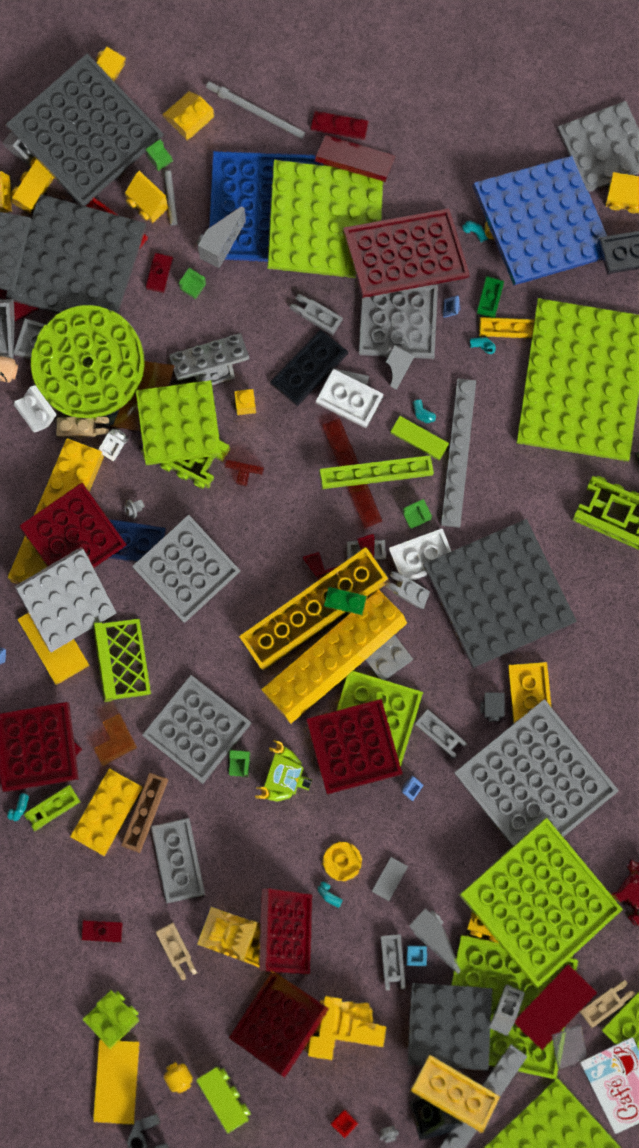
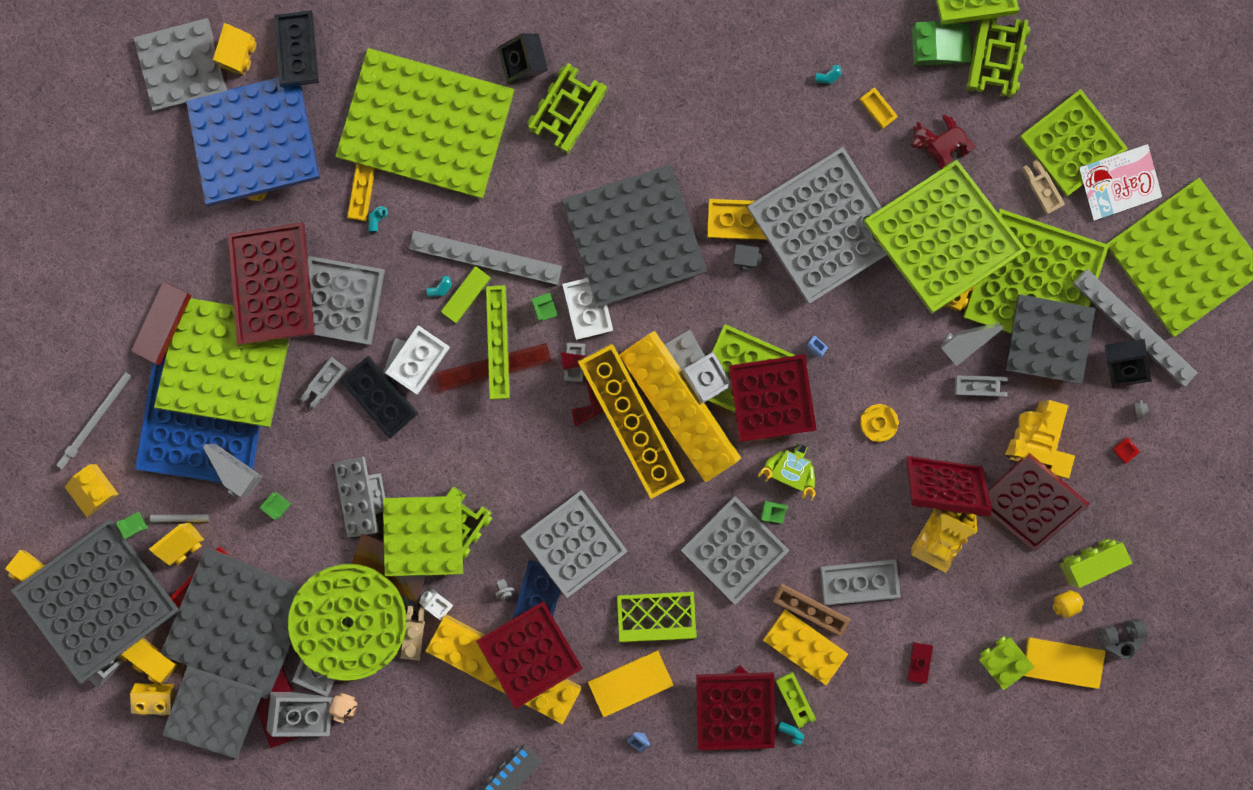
camera: 85 degrees left, 10 degrees up
white bracket [14,385,56,432] -> none
light grey plate [14,547,116,652] -> none
clear orange plate [94,713,138,766] -> none
dark red plate [146,253,173,293] -> none
tan hinge [156,923,197,981] -> none
clear red tile [225,460,265,486] -> none
yellow brick [235,389,256,415] -> none
dark red plate [311,111,369,140] -> none
teal arm [317,881,343,908] -> none
green plate [324,587,367,616] -> none
light grey tile [372,857,408,901] -> none
light grey arch [384,345,415,390] -> none
light grey hinge [386,572,430,609] -> none
medium azure tile [407,945,427,966] -> none
yellow plate [411,1055,500,1133] -> none
light grey hinge [415,709,467,759] -> none
medium blue slope [443,296,460,318] -> none
teal arm [462,220,488,243] -> none
green plate [477,277,505,318] -> none
light grey arch [489,985,524,1036] -> none
dark red tile [514,964,597,1051] -> none
clear piece [552,1025,587,1069] -> none
none -> tile [681,352,731,404]

